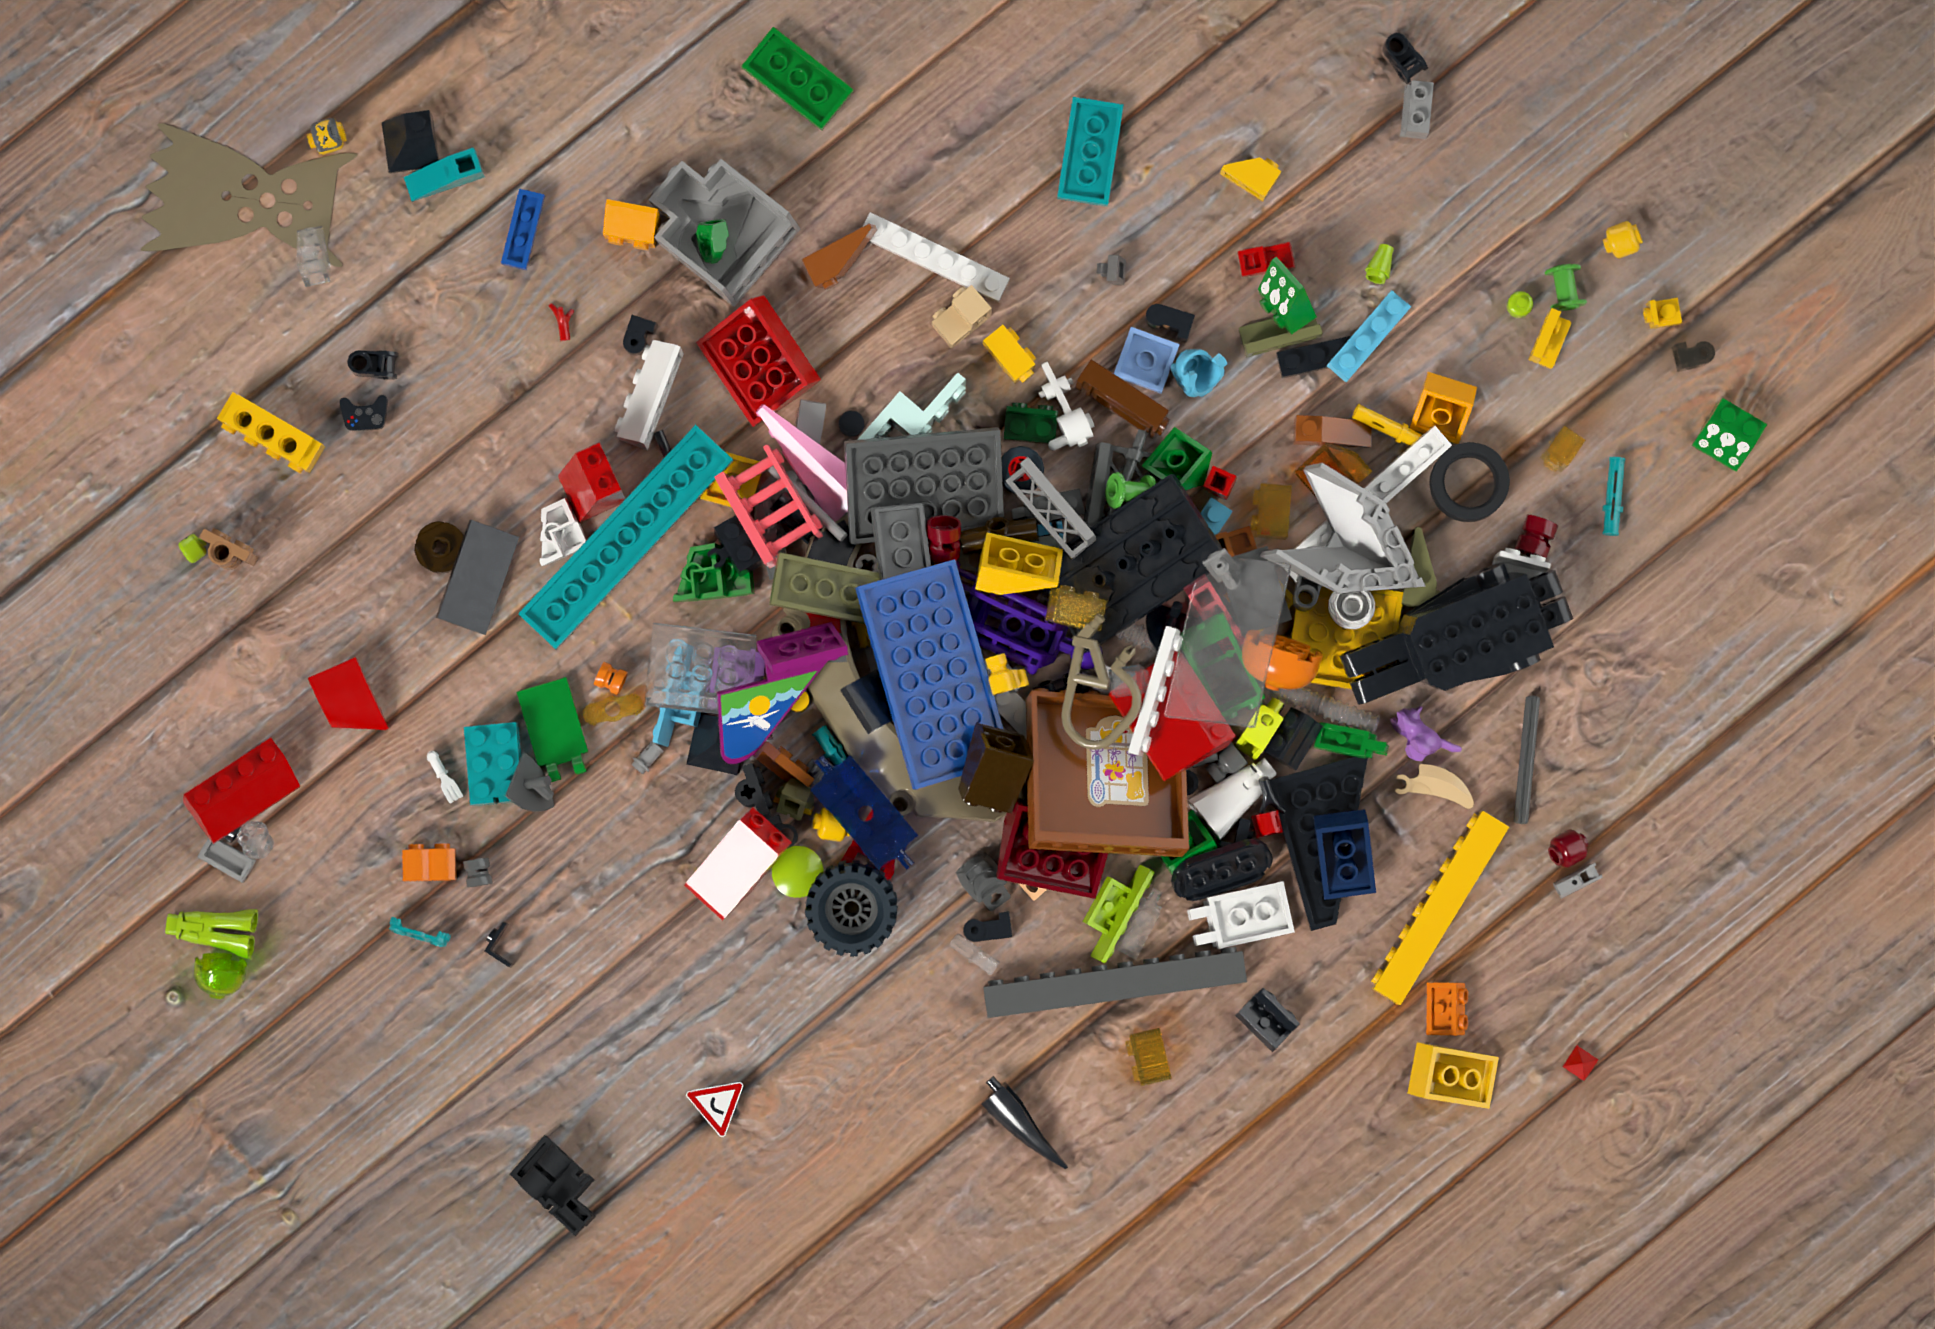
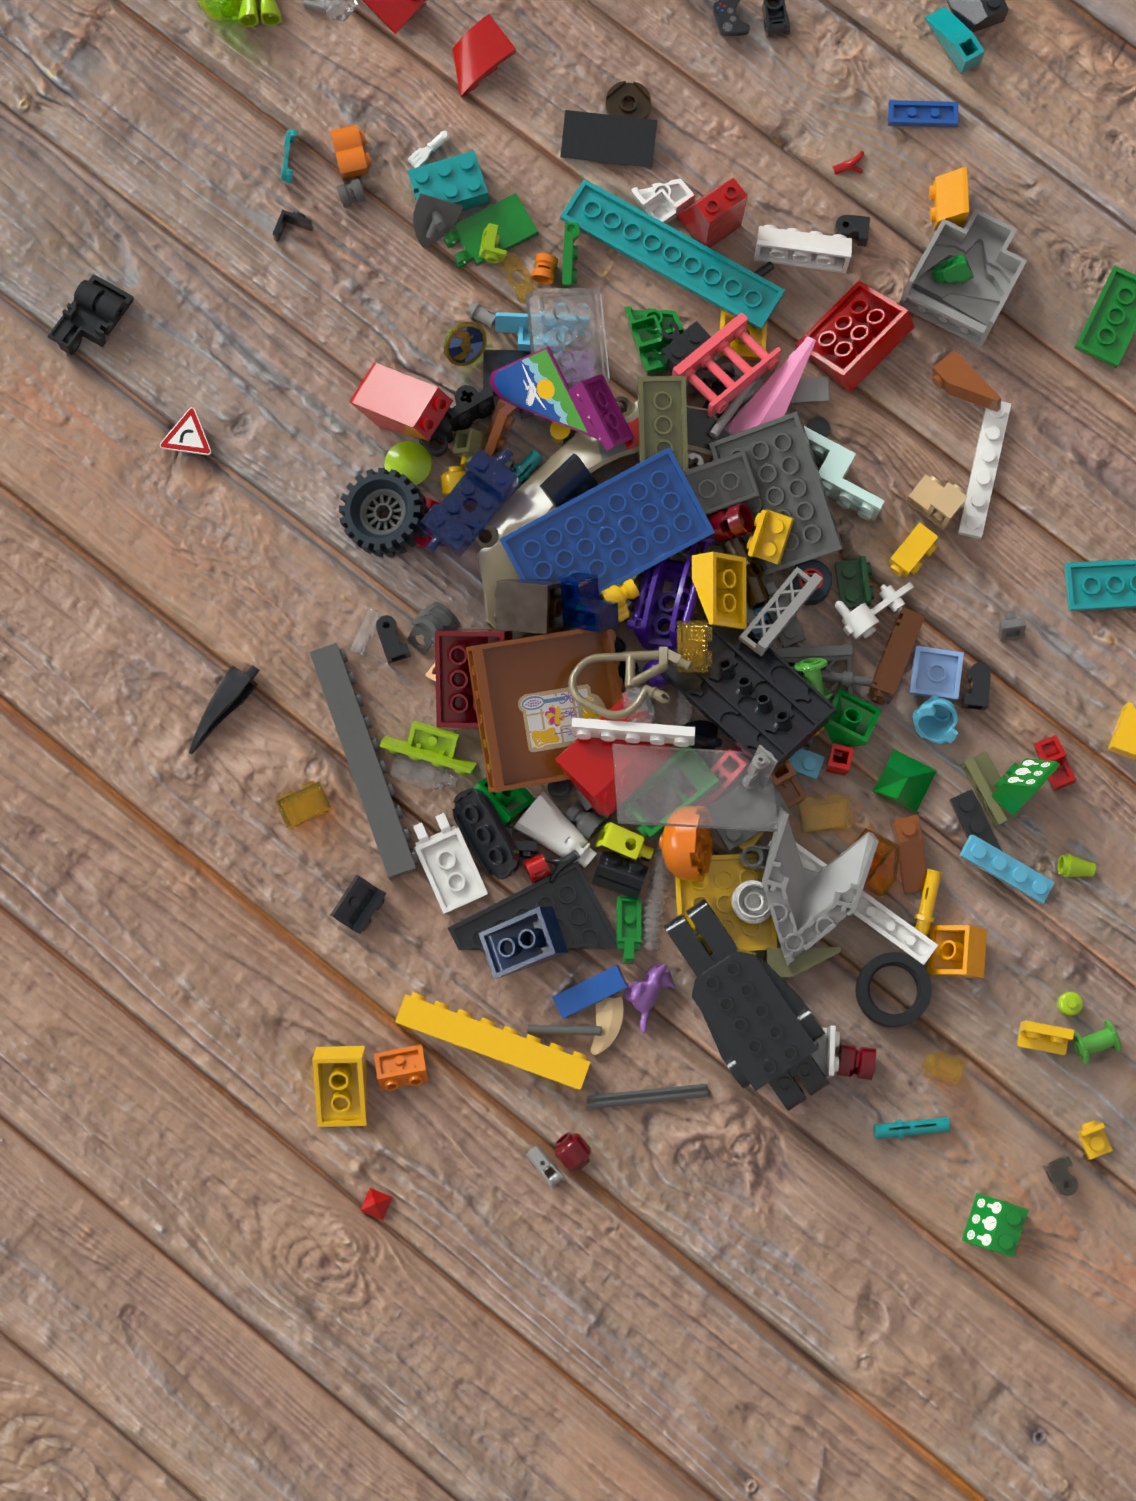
camera: 80 degrees right, 5 degrees down
none -> shield [444,322,487,366]
none -> lime bracket [479,223,507,263]
none -> dark grey bar [527,1025,602,1036]
none -> blue tile [552,965,628,1019]
none -> clear blue brick [560,573,619,633]
none -> green hinge [562,222,580,290]
none -> yellow bracket [747,509,795,564]
none -> green slope [872,749,937,814]

